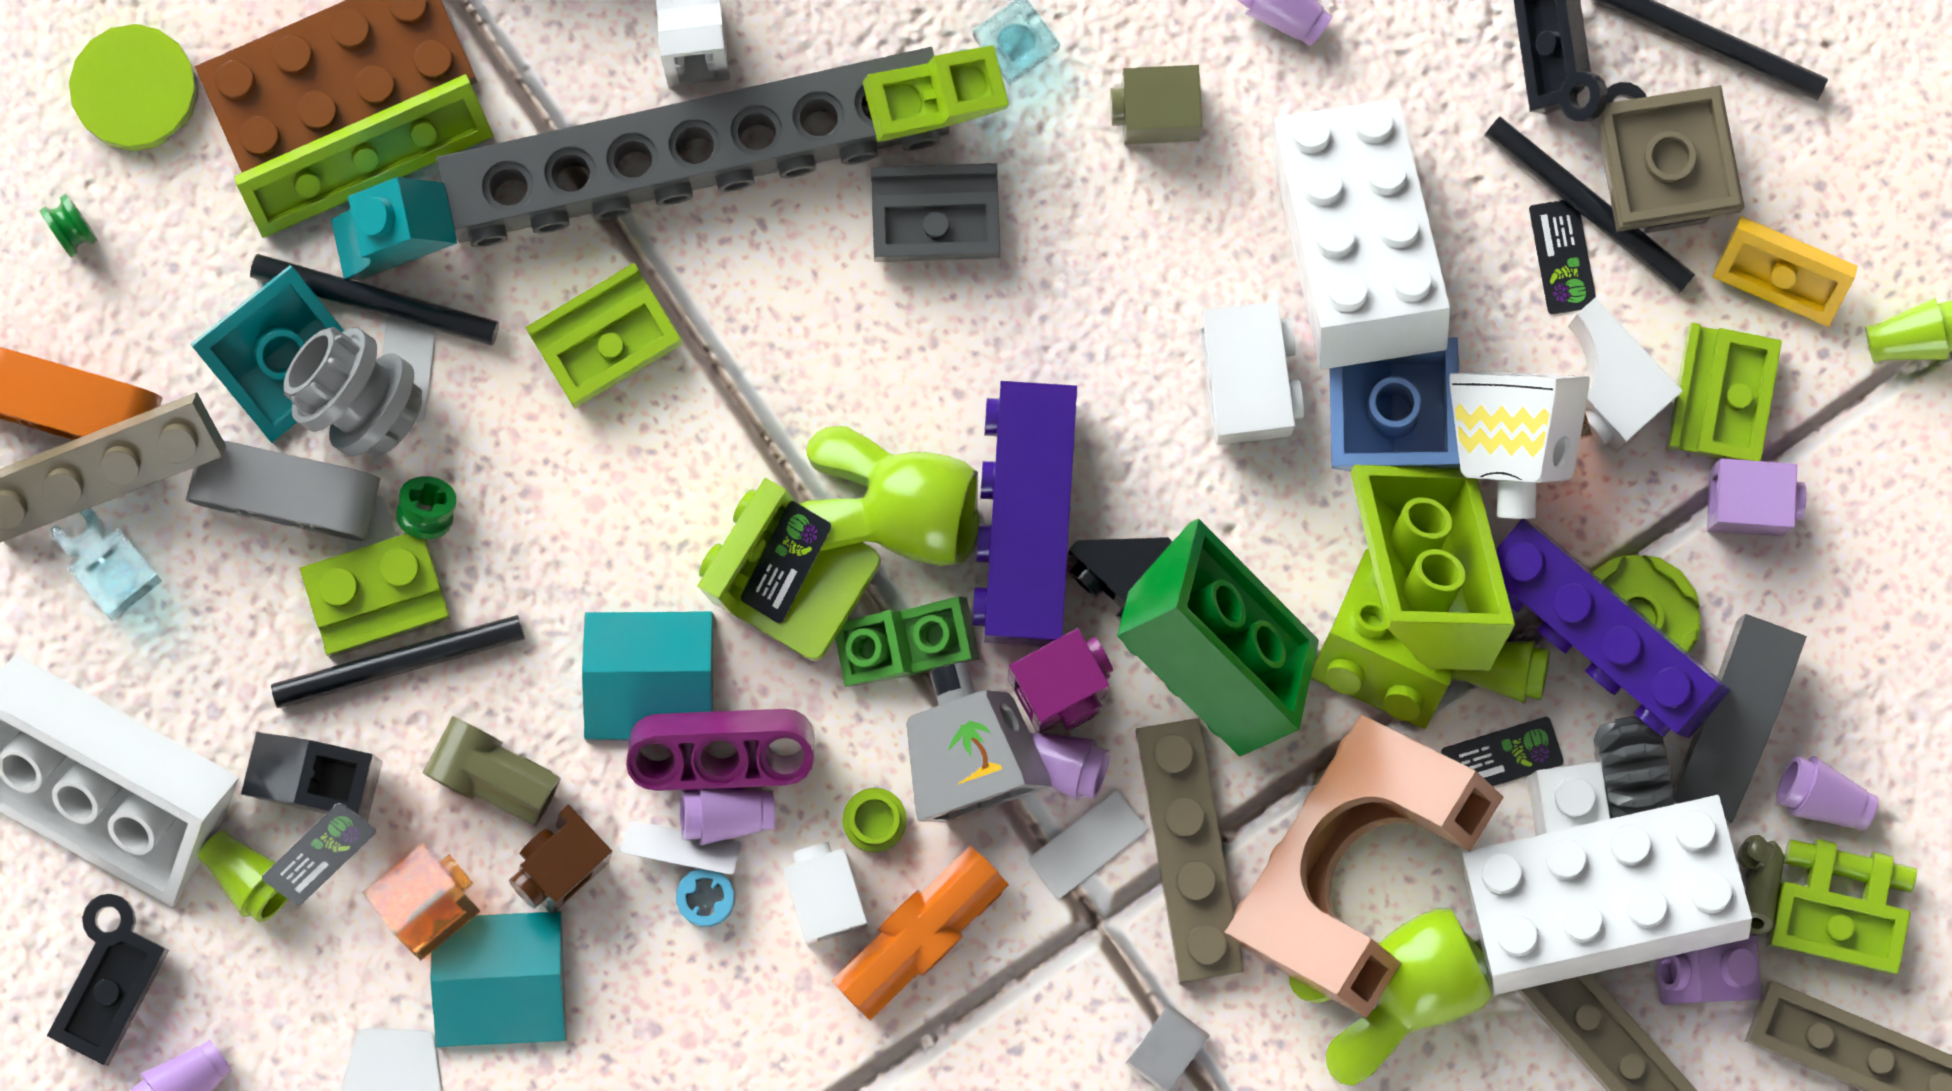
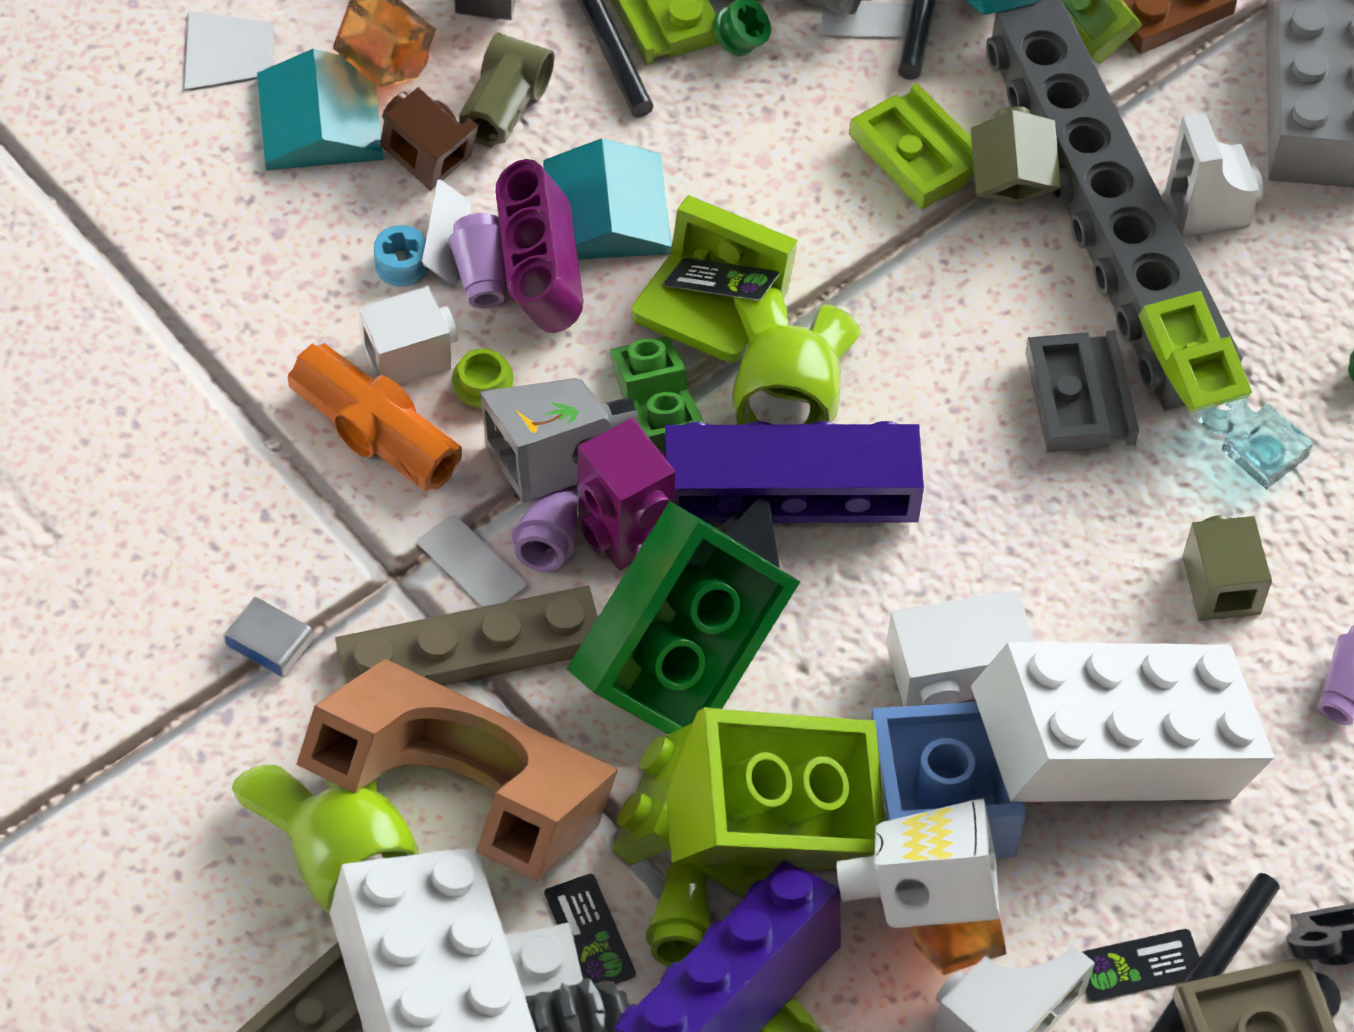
camera: 85 degrees right, 25 degrees down
none -> olive brick [971,106,1061,205]

